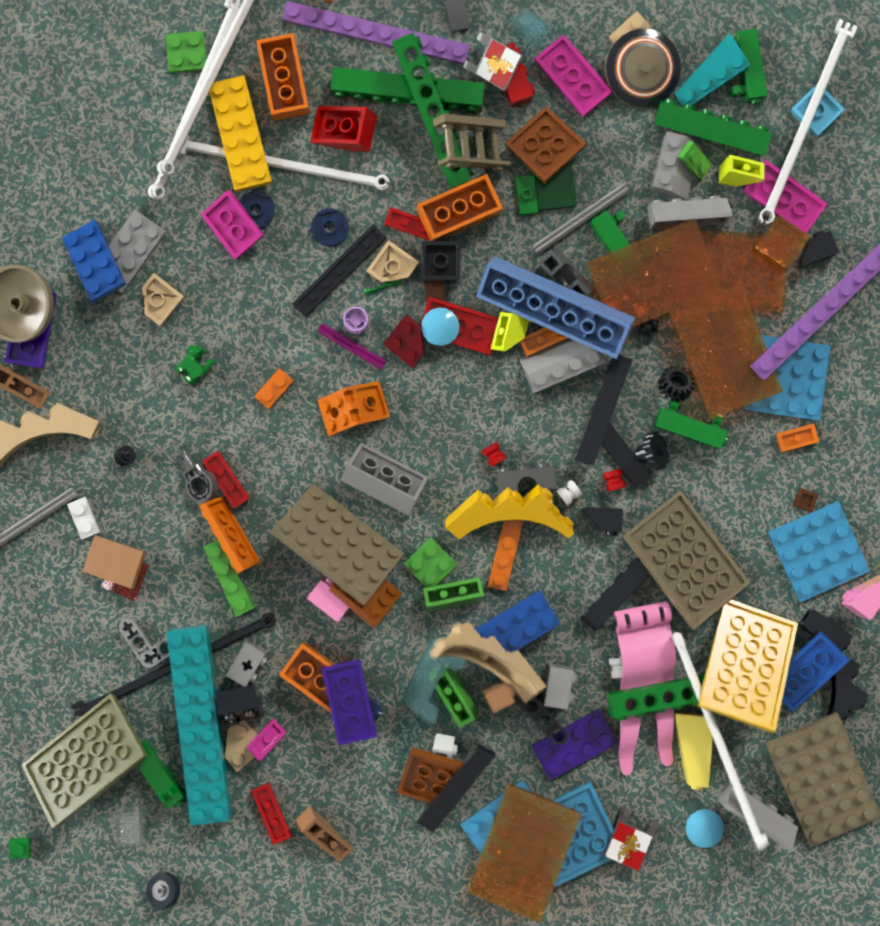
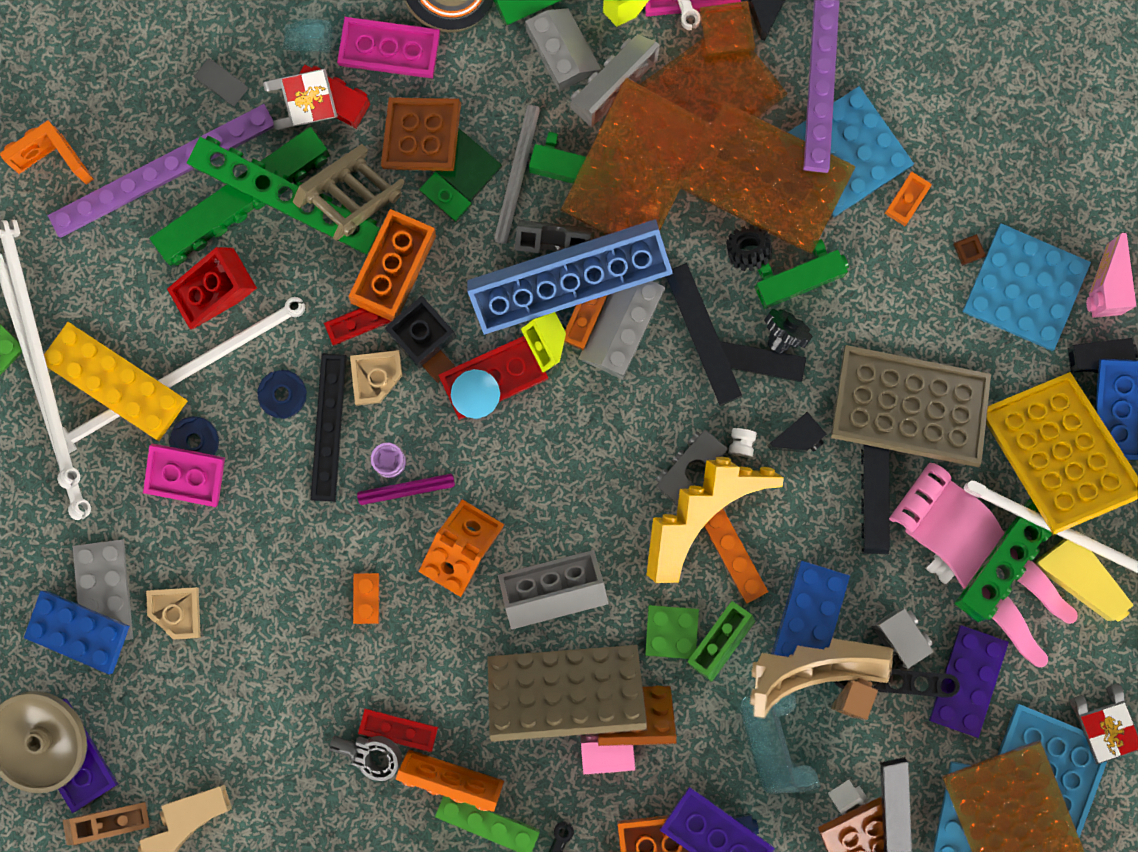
camera: 40 degrees left, 5 degrees down
black wheel [114,445,136,466] -> none
green animal [174,345,216,386] -> none
orange brick [256,33,311,121] -> none
green hinge [364,280,402,295] -> none
dark red plate [383,314,425,368] -> none
bright green brick [430,662,479,728] -> none
red wheel [481,442,507,468] -> none
red wheel [602,469,626,492] -> none
black wheel [638,316,660,338] -> none
bright green plate [678,141,712,180] -> none

